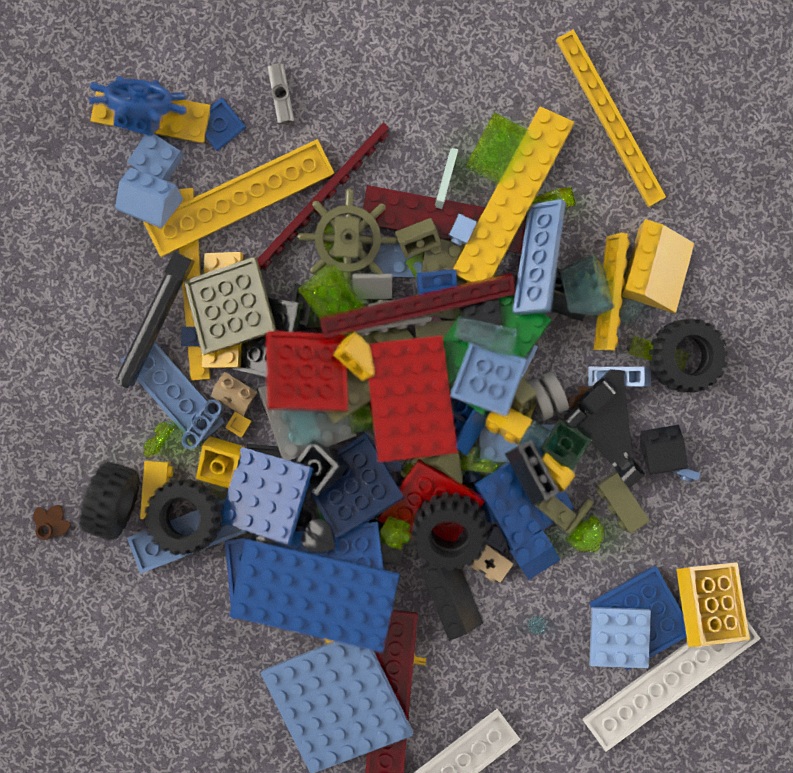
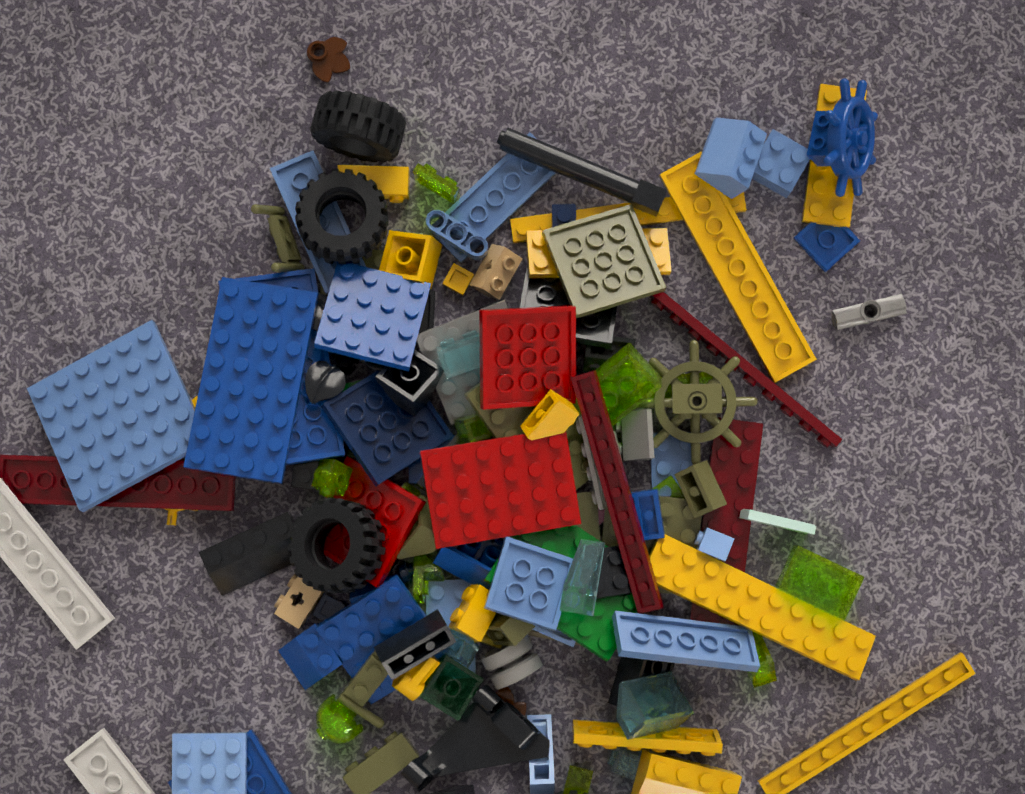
camera: 80 degrees right, 5 degrees down
clear light blue plate [527,616,546,635] -> none
none -> olive plate [251,204,305,272]

